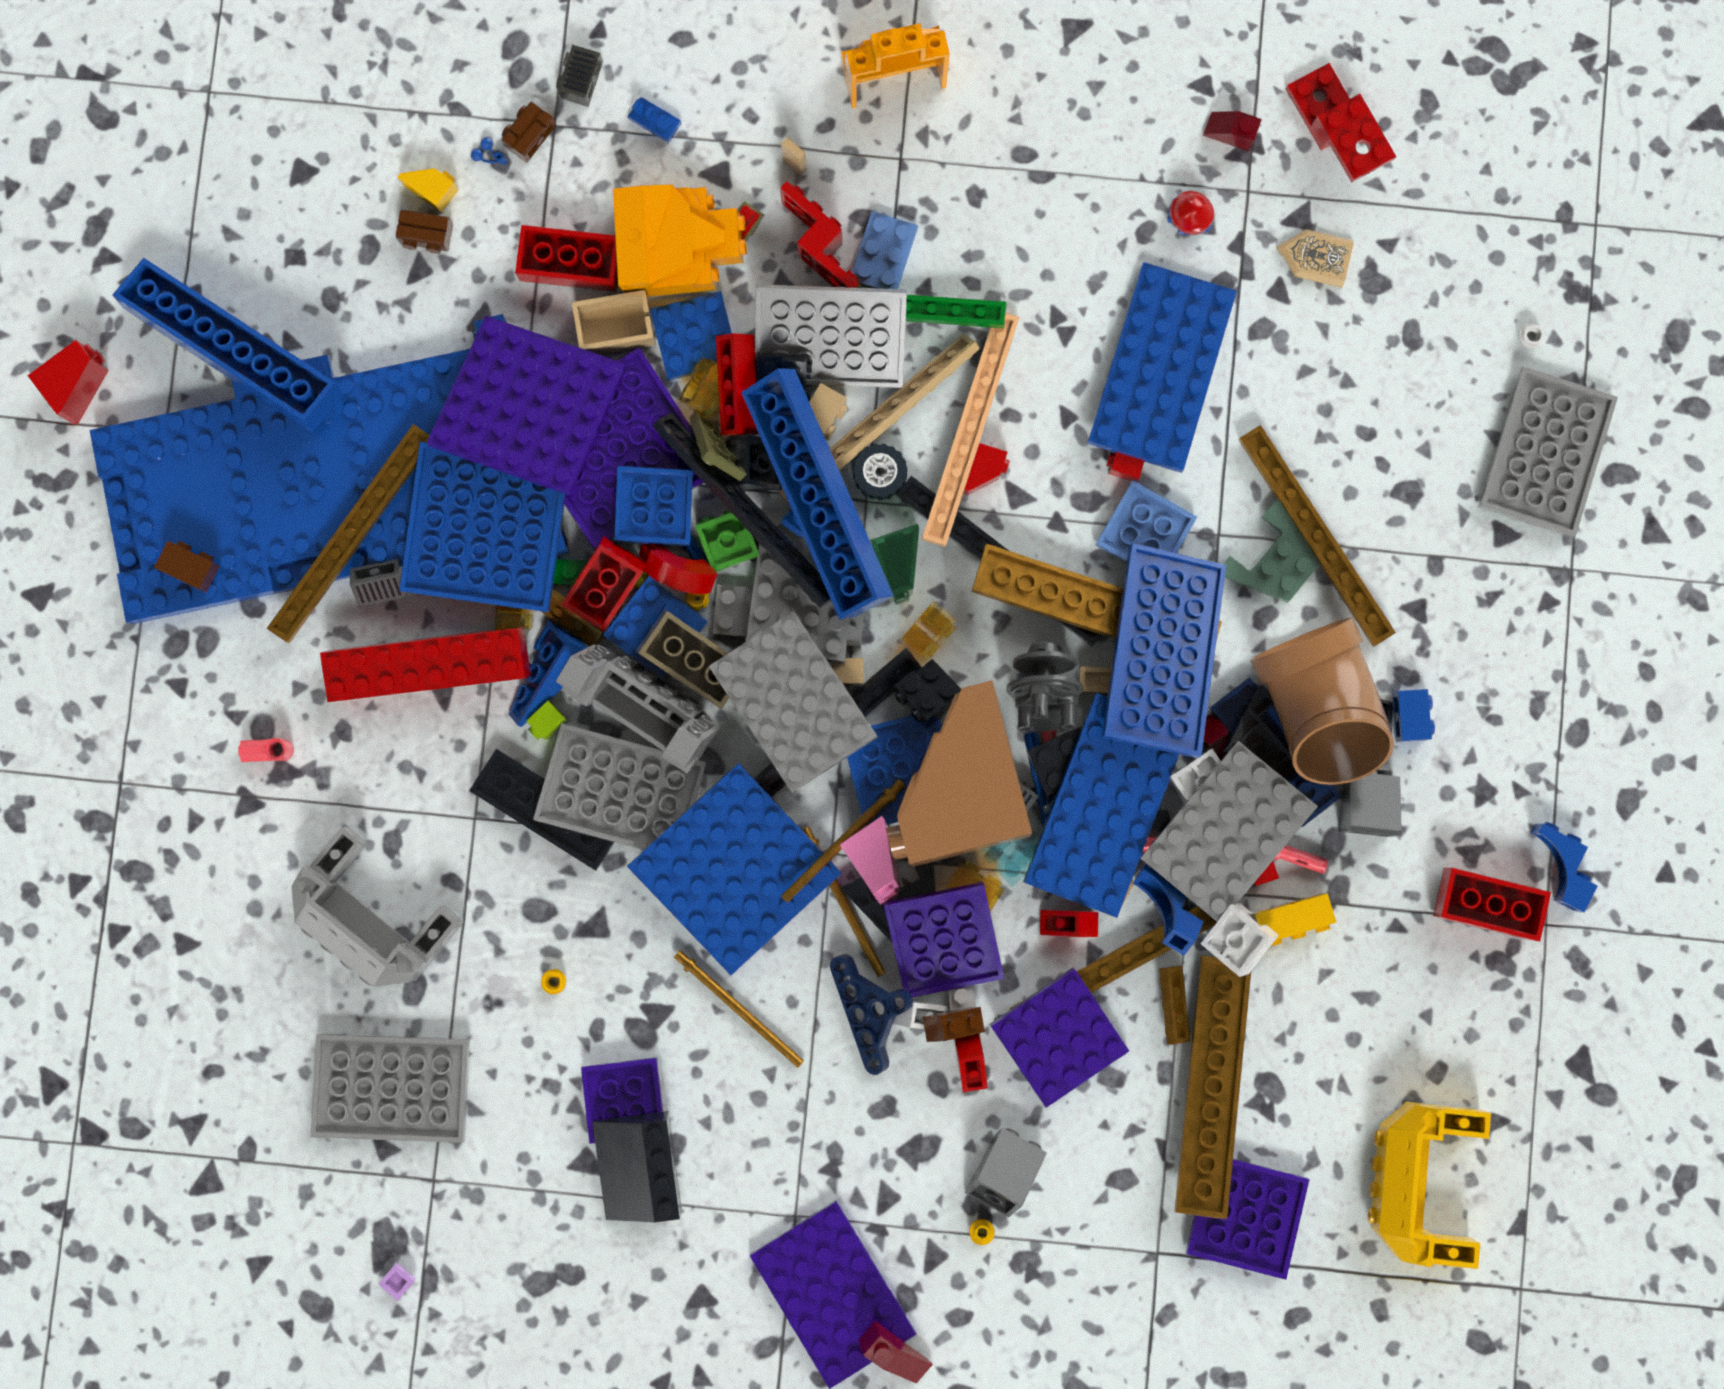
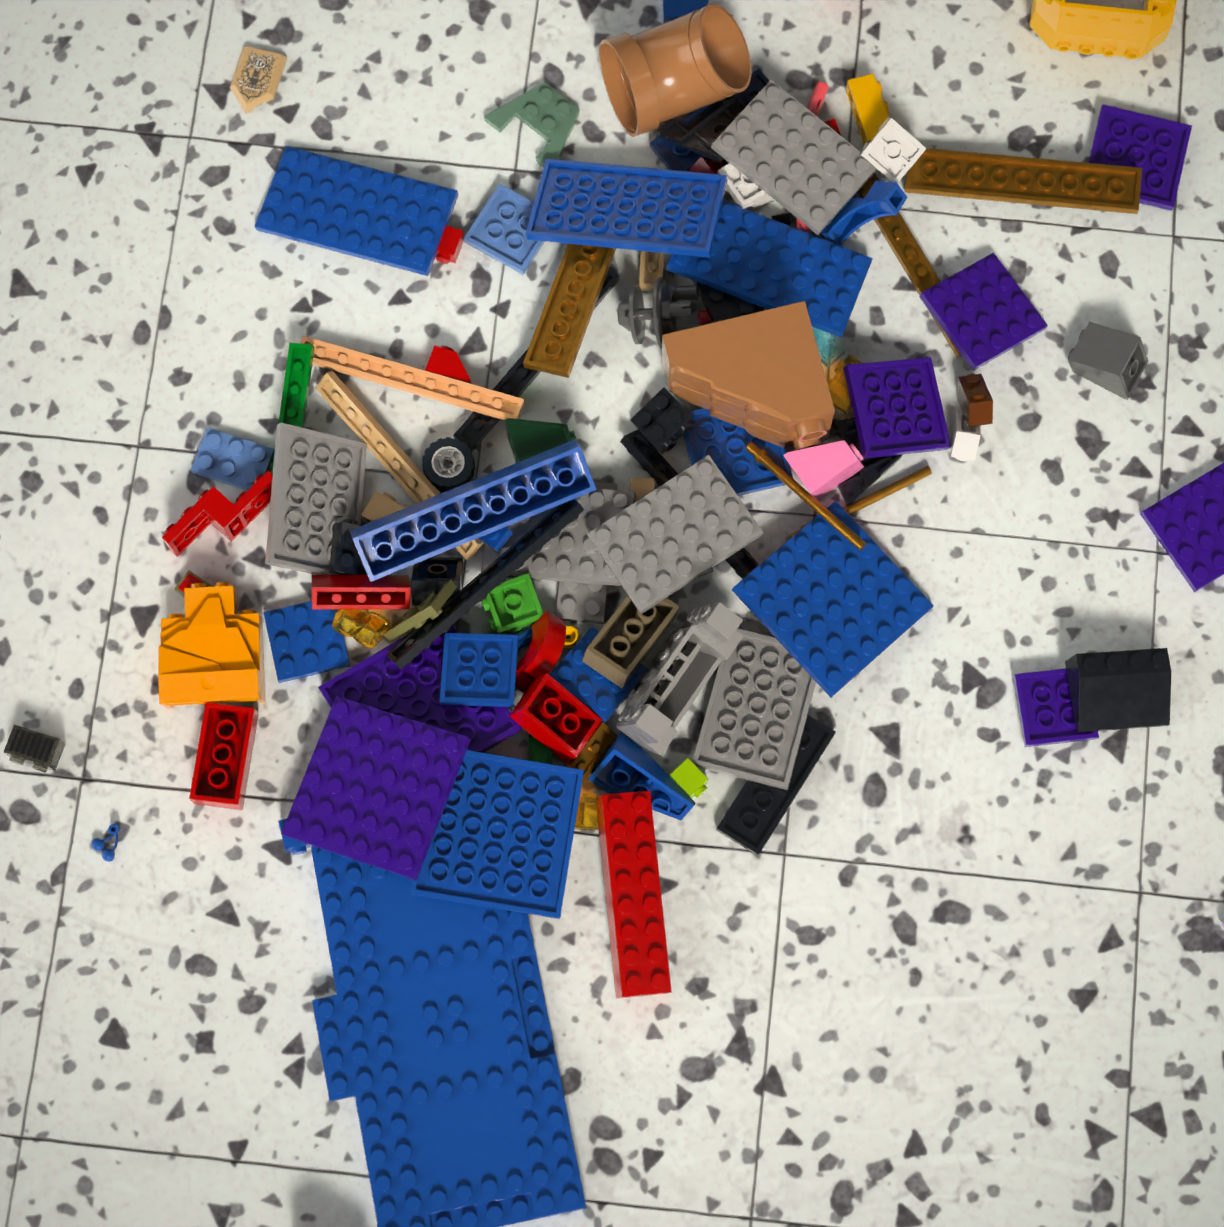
camera: 90 degrees left, 10 degrees down
blue brick [112,258,344,433] -> none
reddish brown brick [154,540,220,593] -> none
coral piece [238,738,294,762] -> none
pearl gold plate [266,424,430,644] -> none
light grey wedge [291,827,465,987] -> none
light grey plate [310,1034,470,1143] -> none
dark grey brick [349,559,407,607] -> none
reddish brown brick [395,210,453,254] -> none
yellow slope [397,168,458,213] -> none
reddish brown brick [501,101,557,163] -> none
yellow plate [541,969,567,994] -> none
tan piece [572,290,656,355] -> none
blue plate [627,97,682,144] -> none
pearl gold bar [674,950,804,1068] -> none
tan tile [781,137,806,176] -> none
dark blue beam [830,954,913,1075] -> none
light orange panel [841,23,950,109] -> none
clear yellow brick [901,601,957,659] -> none
white plate [947,986,976,1010] -> none
red slope [954,1034,988,1093] -> none
yellow plate [969,1219,995,1245] -> none
red slope [1040,910,1099,937] -> none
pearl gold plate [1159,966,1190,1045] -> none
red hair [1167,191,1214,235] -> none
dark red slope [1203,111,1262,152] -> none
pearl gold plate [1238,425,1396,647] -> none
red bracket [1285,63,1397,183] -> none
slope [1339,770,1402,837] -> none

